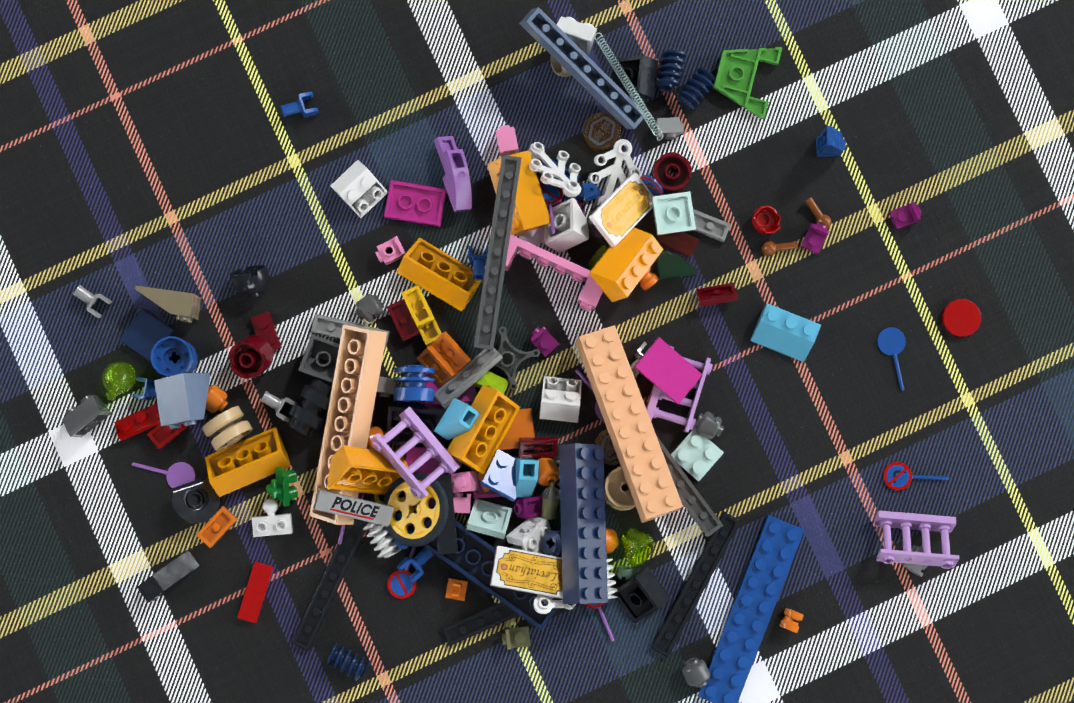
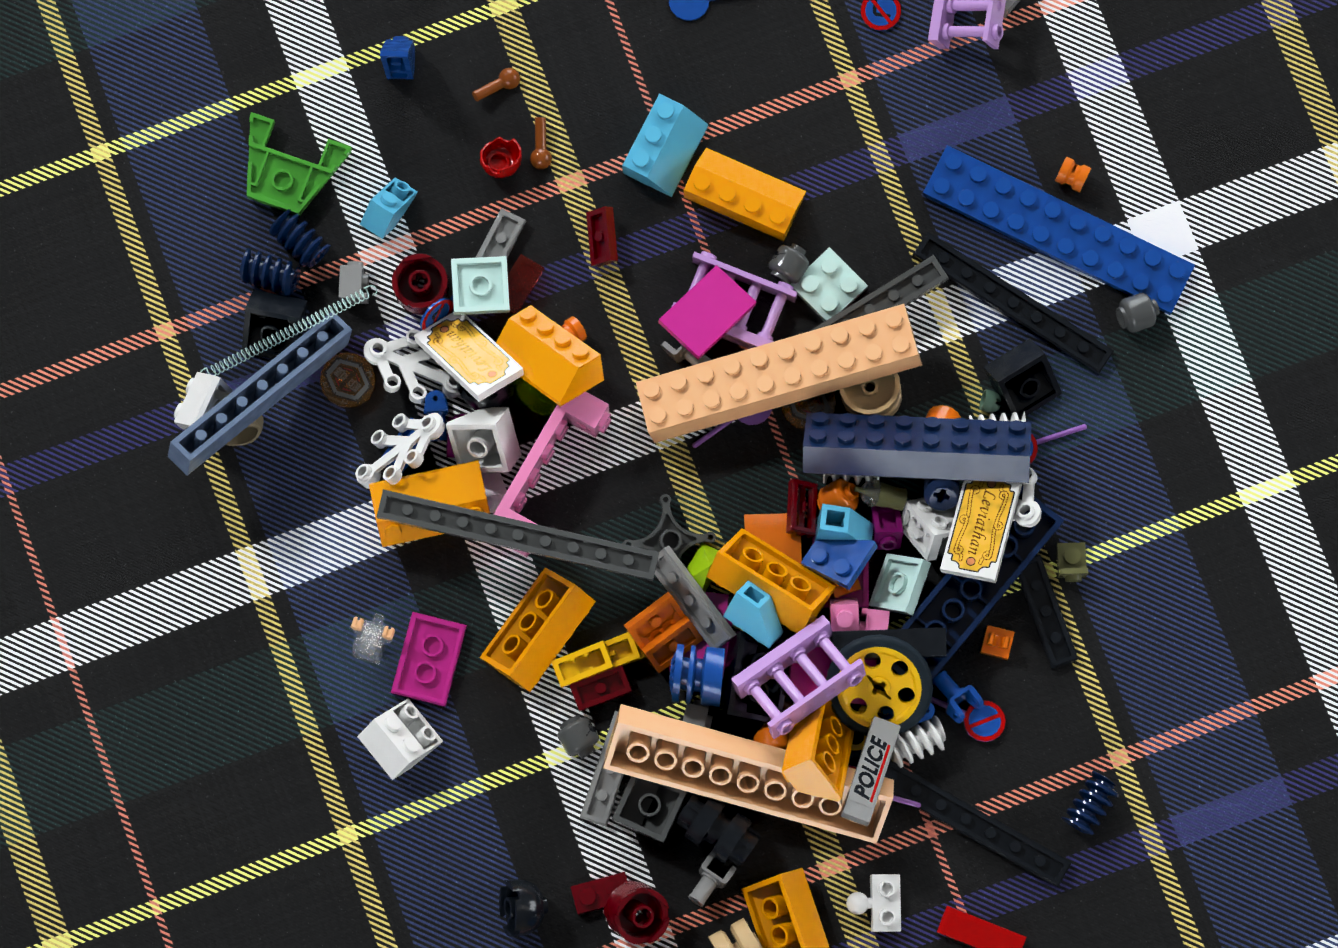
camera: 80 degrees left, 5 degrees down
green hips [266,467,298,507] -> none
blue piece [281,92,319,118] -> none
bright pink brick [375,236,406,265] -> none
medium lavender slope [434,136,472,212] -> none
blue piece [468,246,489,280] -> none
bright pink brick [495,125,519,156] -> none
magenta bracket [530,327,559,358] -> none
white slope [539,376,582,423] -> none
piece [540,183,563,234] -> none
clear neon green piece [621,528,654,566] -> none
clear green slope [656,251,698,281] -> none
magenta bracket [800,223,830,254] -> none
none -> clear piece [351,613,395,665]
none -> medium azure slope [359,177,418,239]
none -> light orange slope [684,148,806,241]

